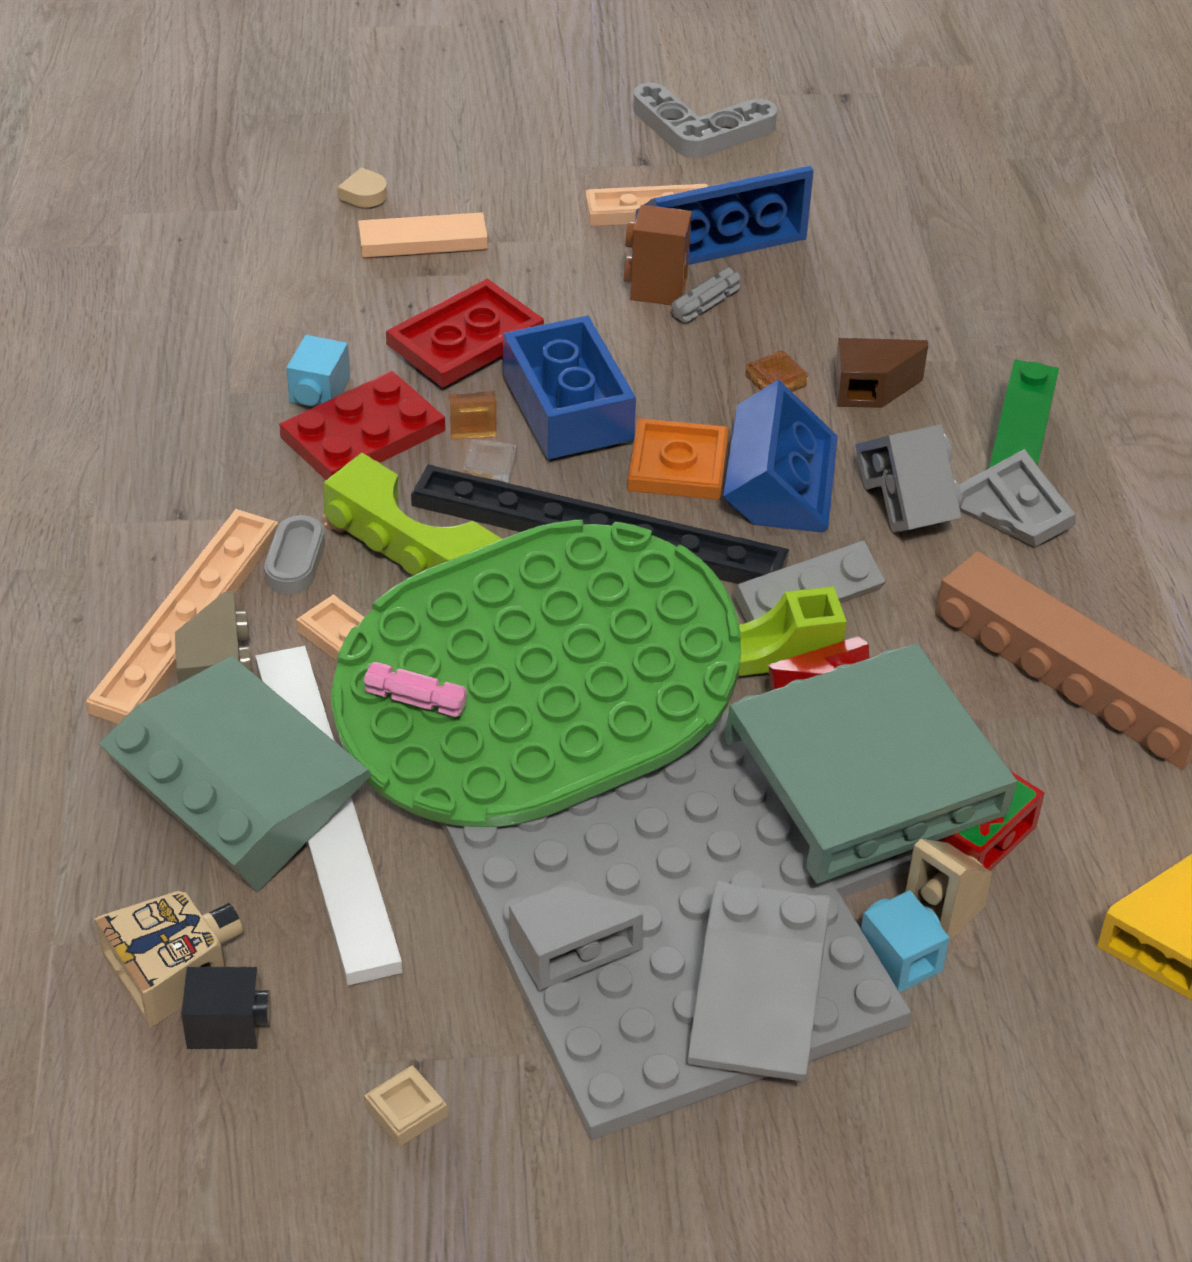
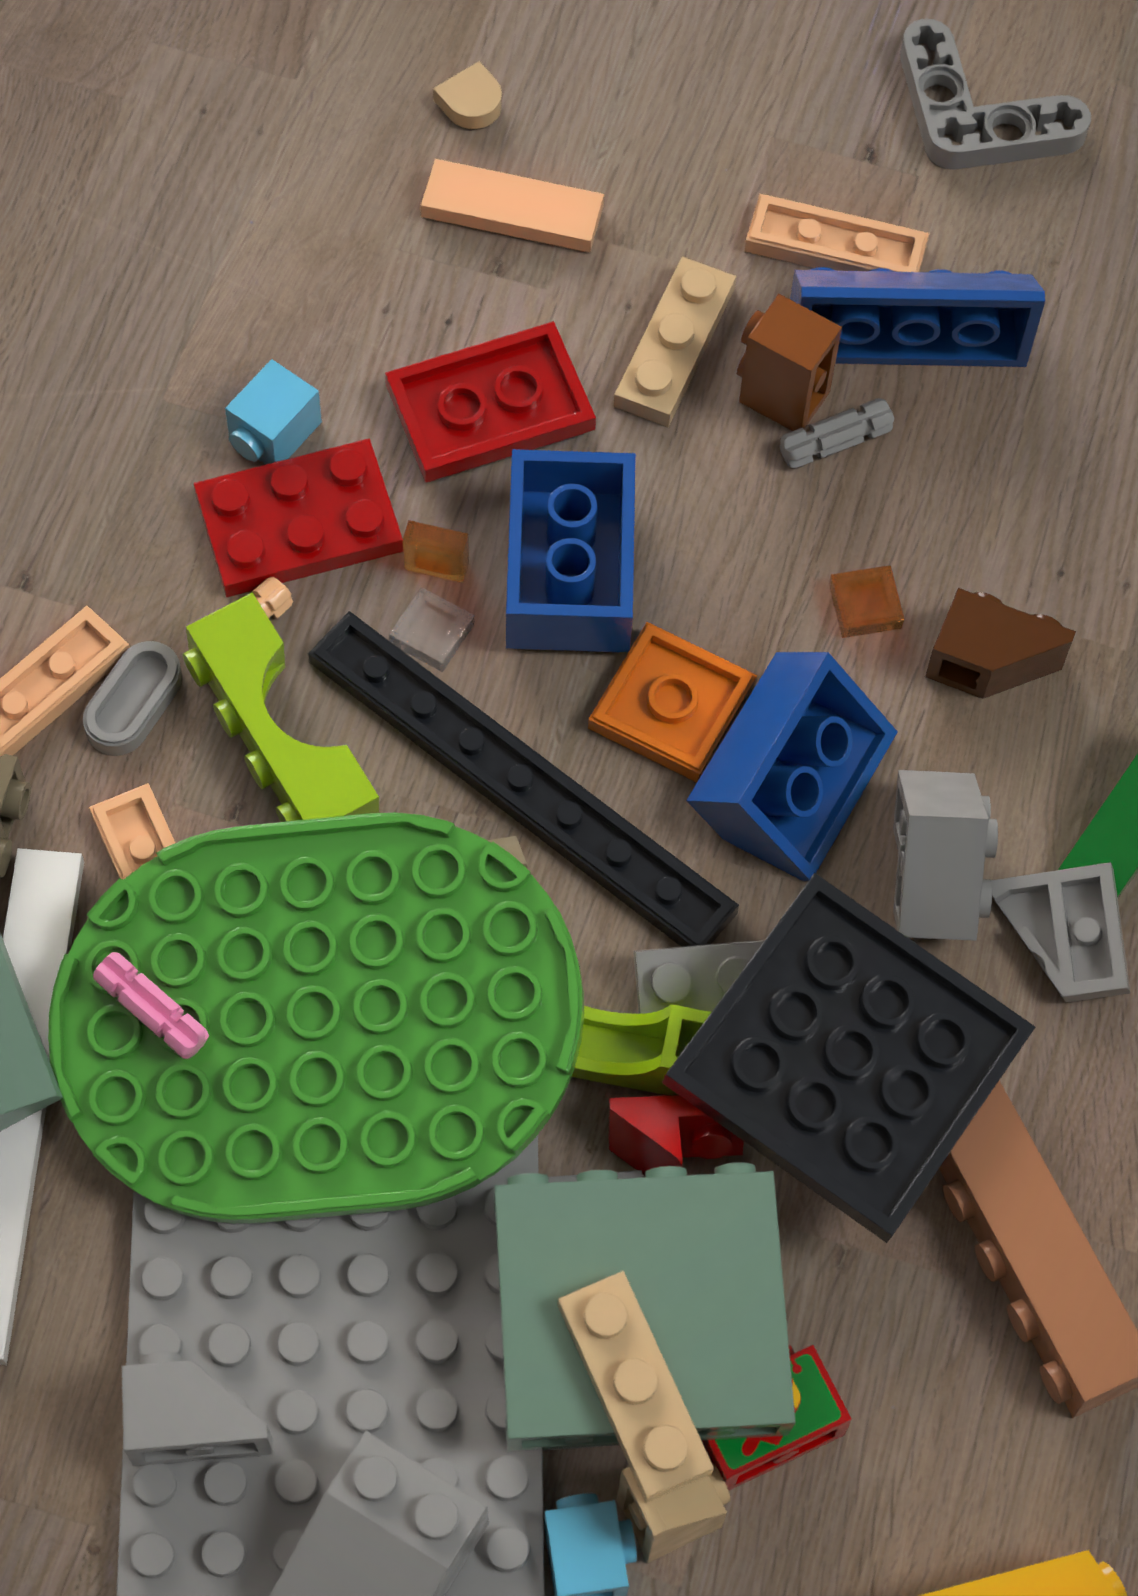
camera: 20 degrees right, 20 degrees up
none -> tan plate [557,1271,714,1503]
none -> tan plate [614,256,736,428]
none -> black plate [662,873,1035,1243]

